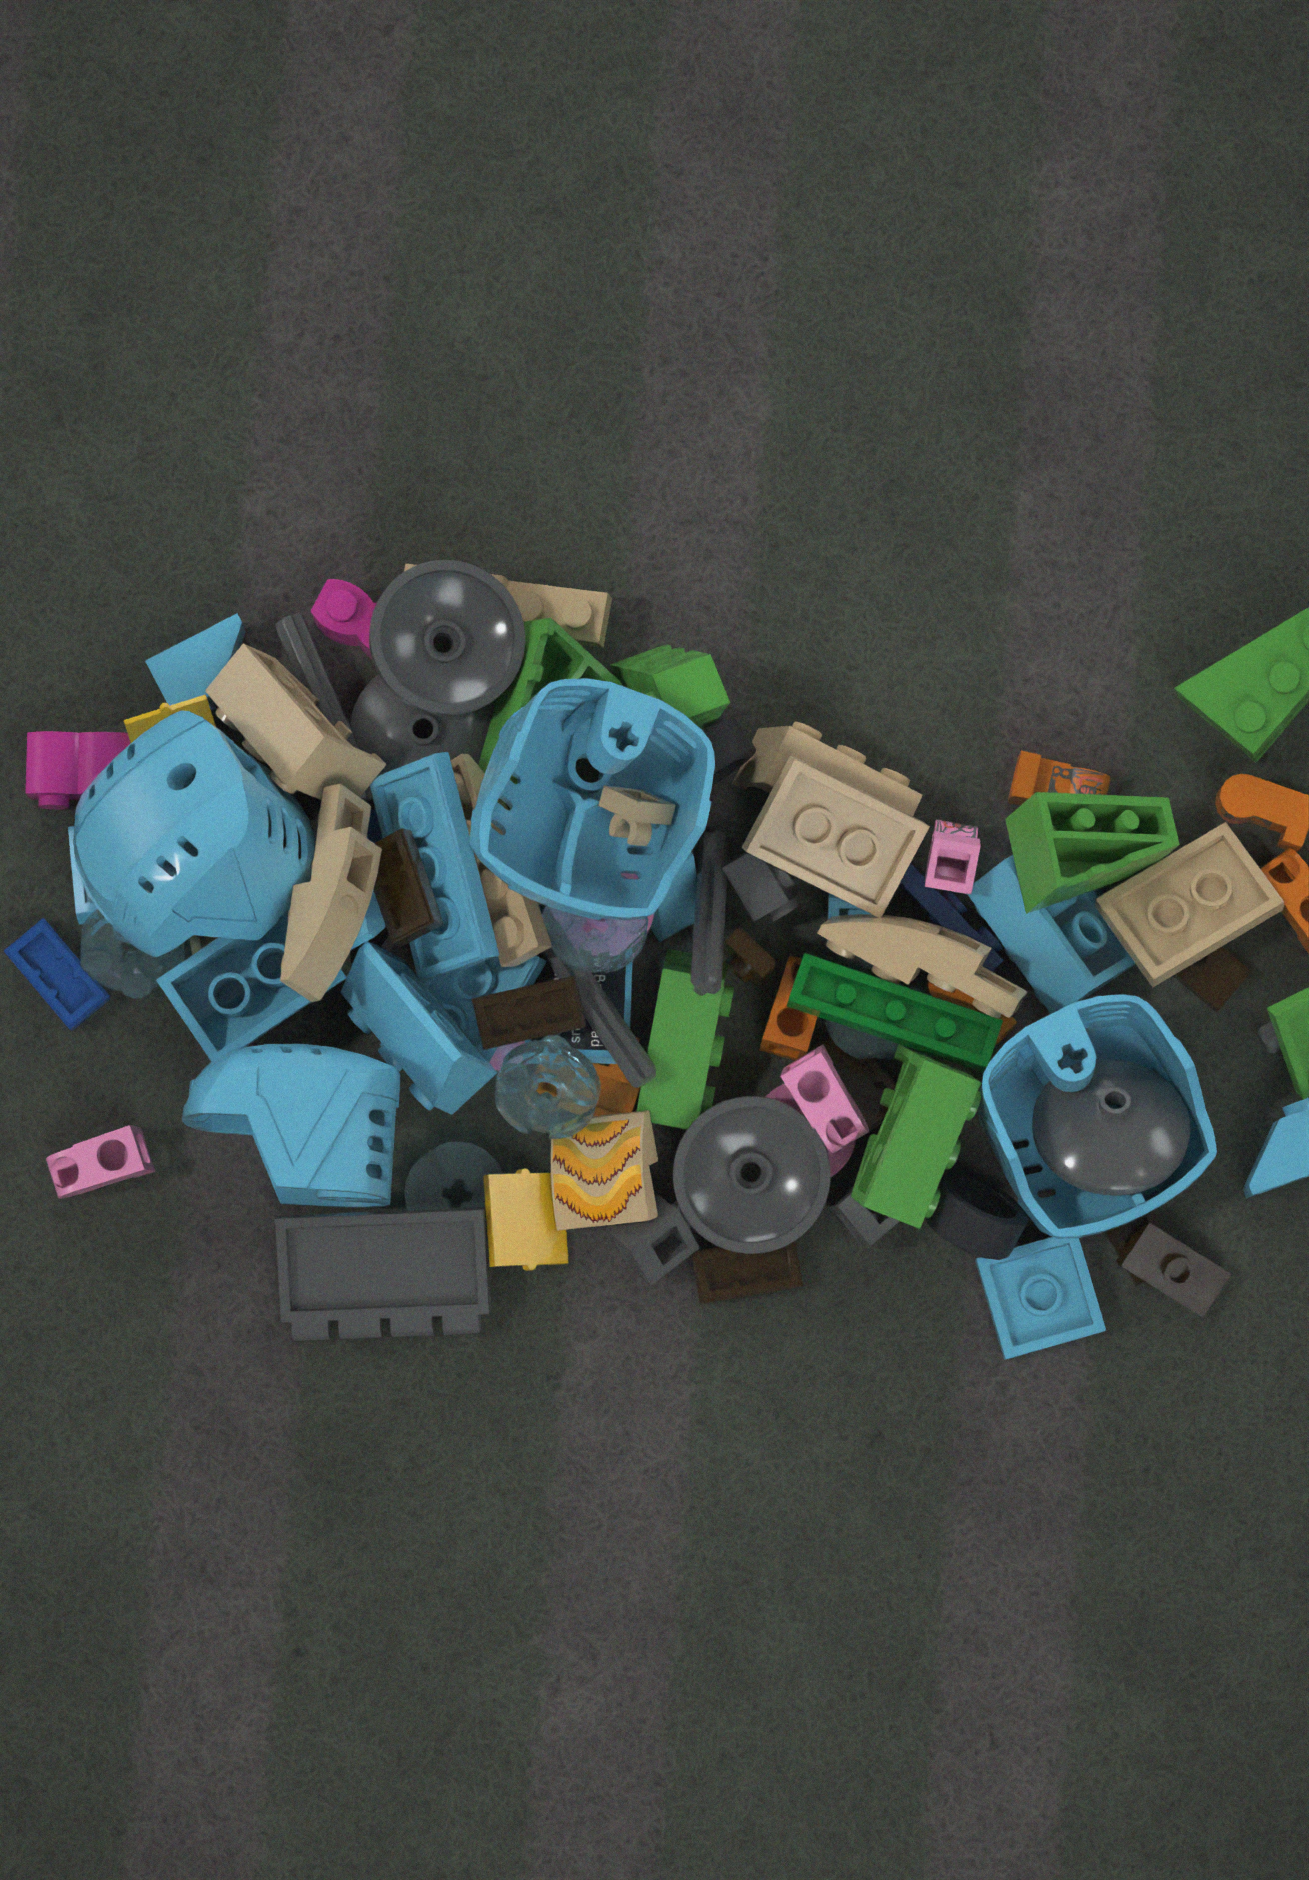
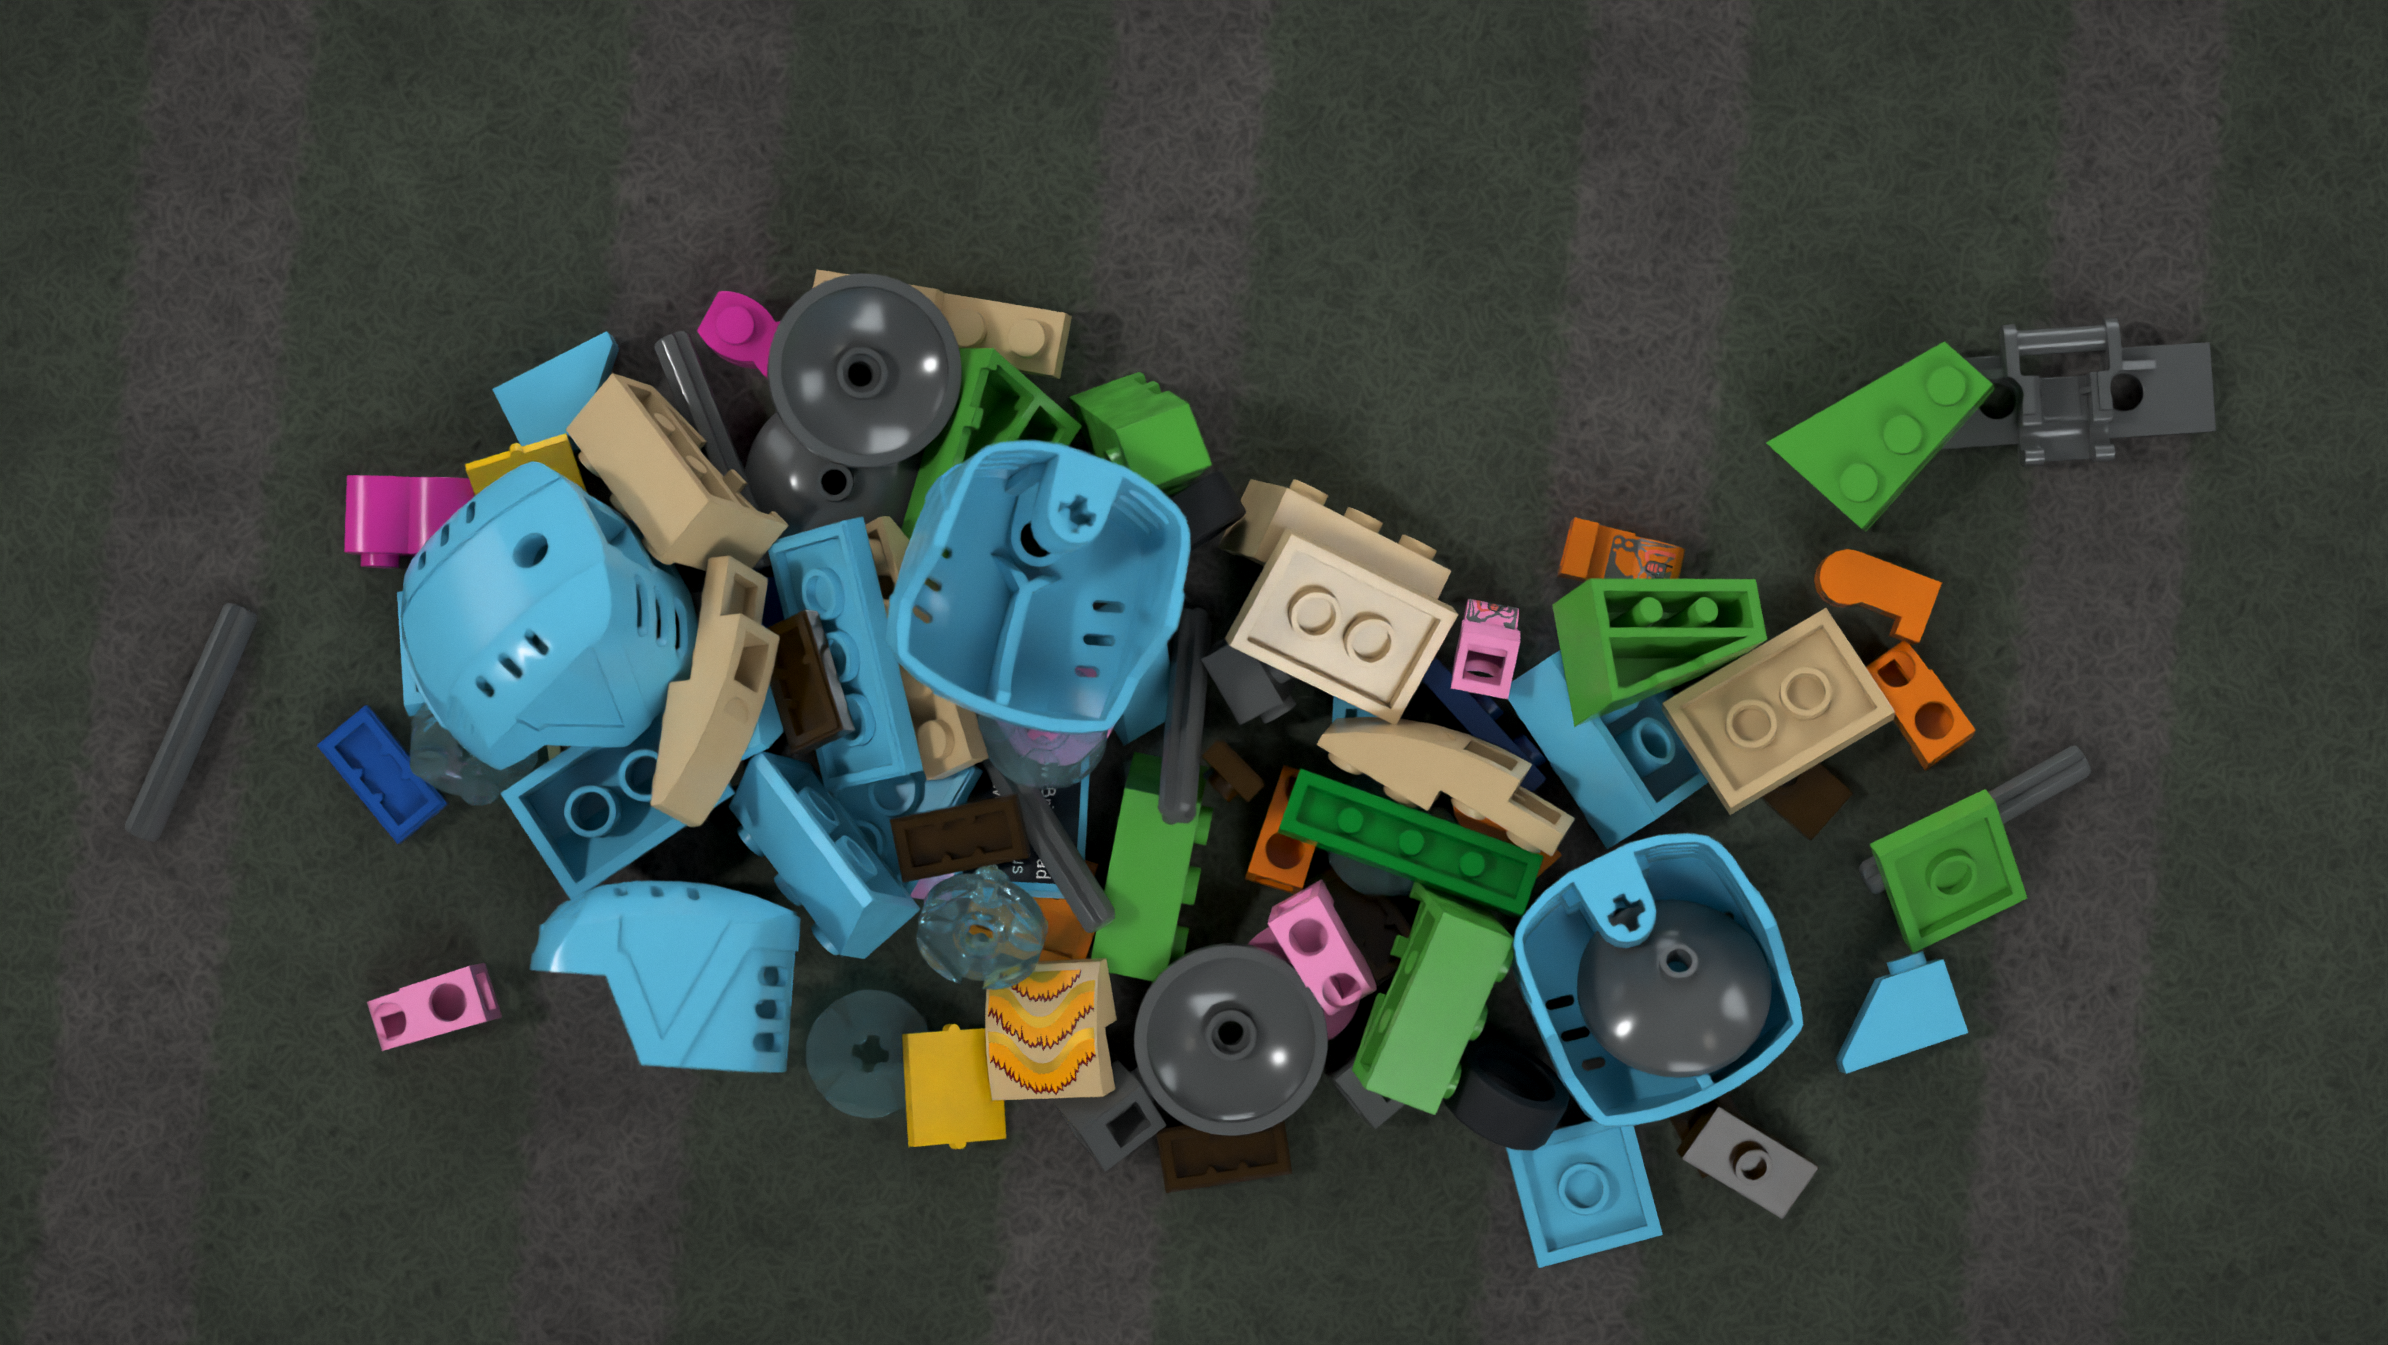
camera: 10 degrees right, 5 degrees up
dark grey hinge [275,1207,491,1341] -> none
tan tile [598,786,676,846] -> none

